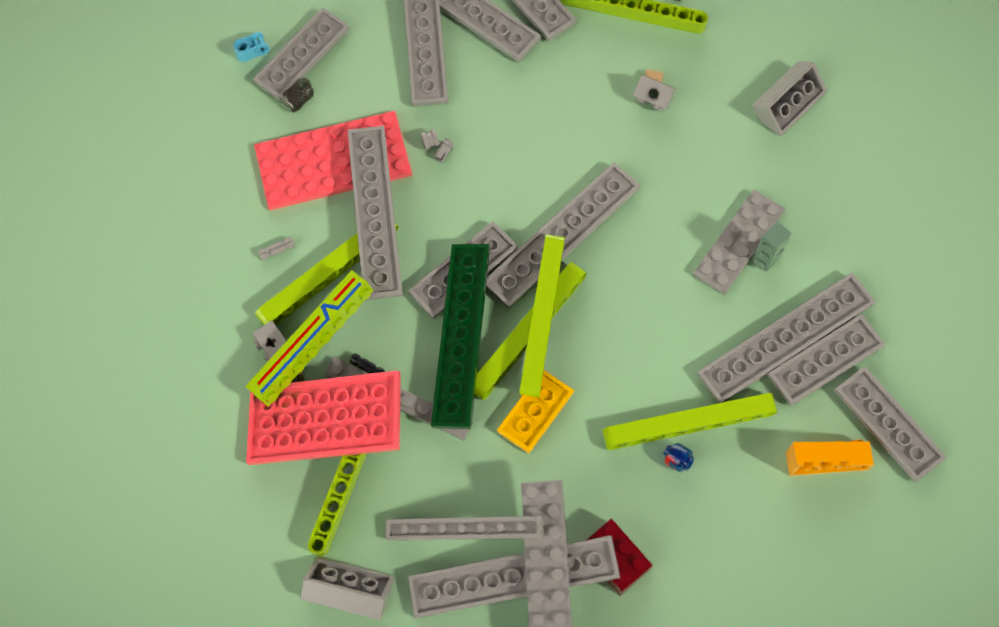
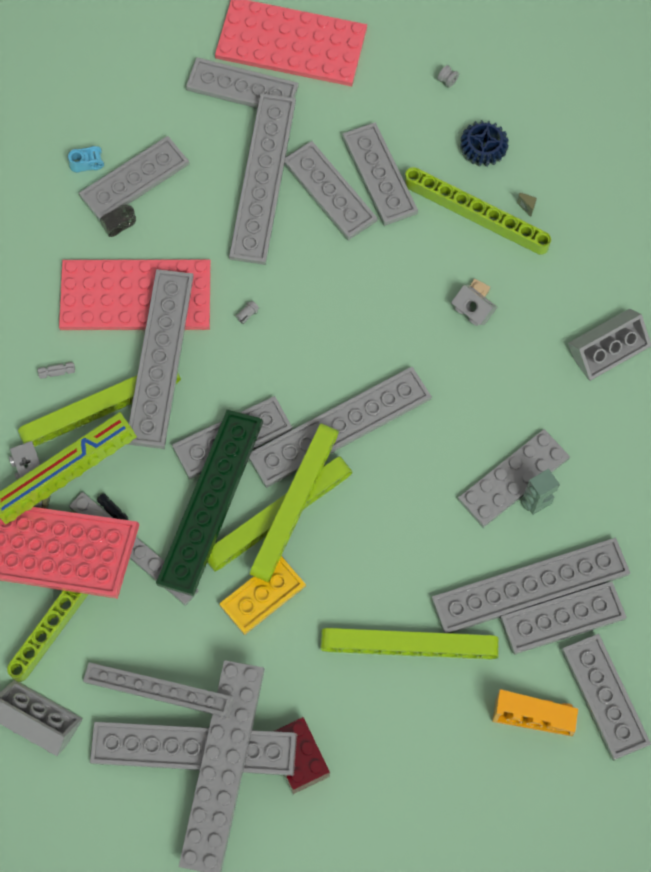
camera: 10 degrees right, 0 degrees up
light grey wheel [420,129,440,150] -> none
head [663,442,695,472] -> none

